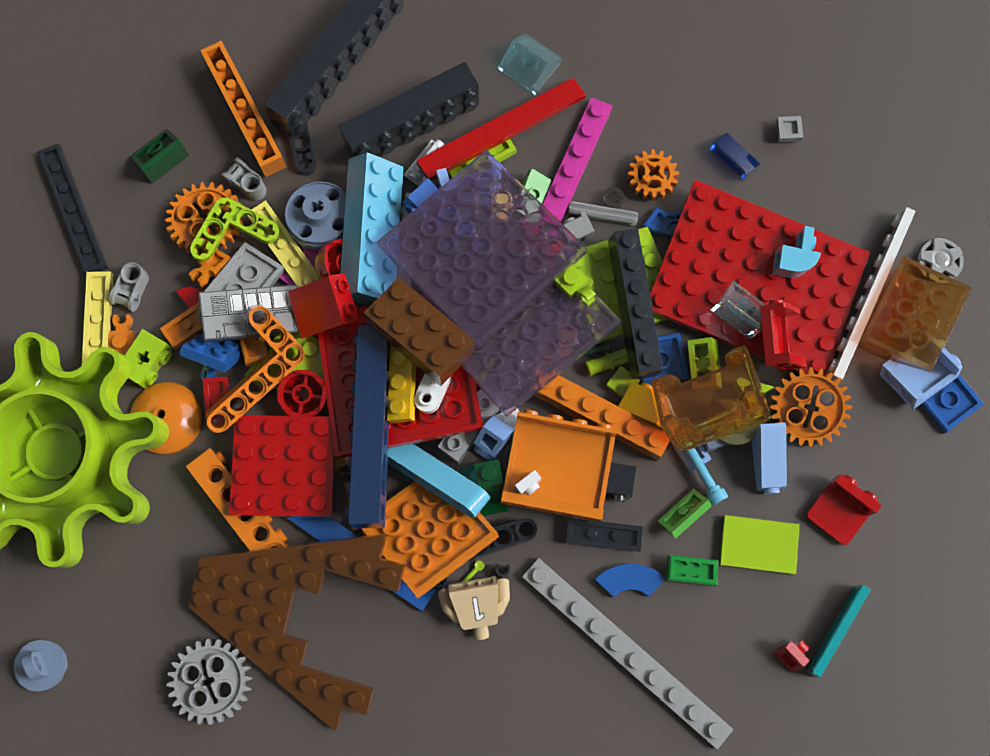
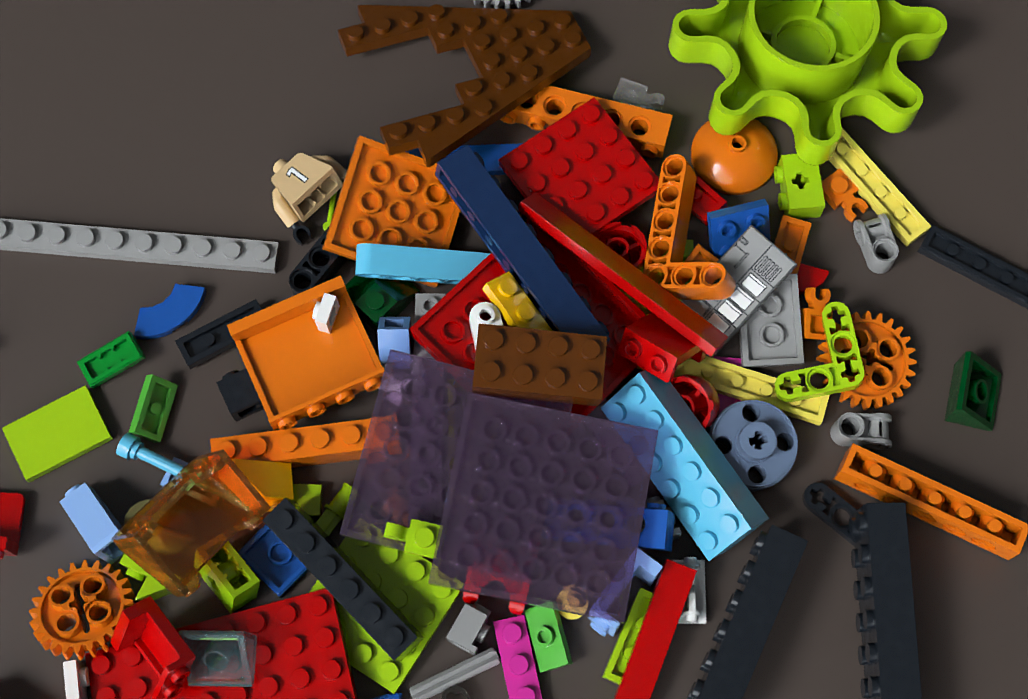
camera: 145 degrees right, 5 degrees down
none -> red tile [518,192,729,356]
none -> clear plate [612,77,665,112]

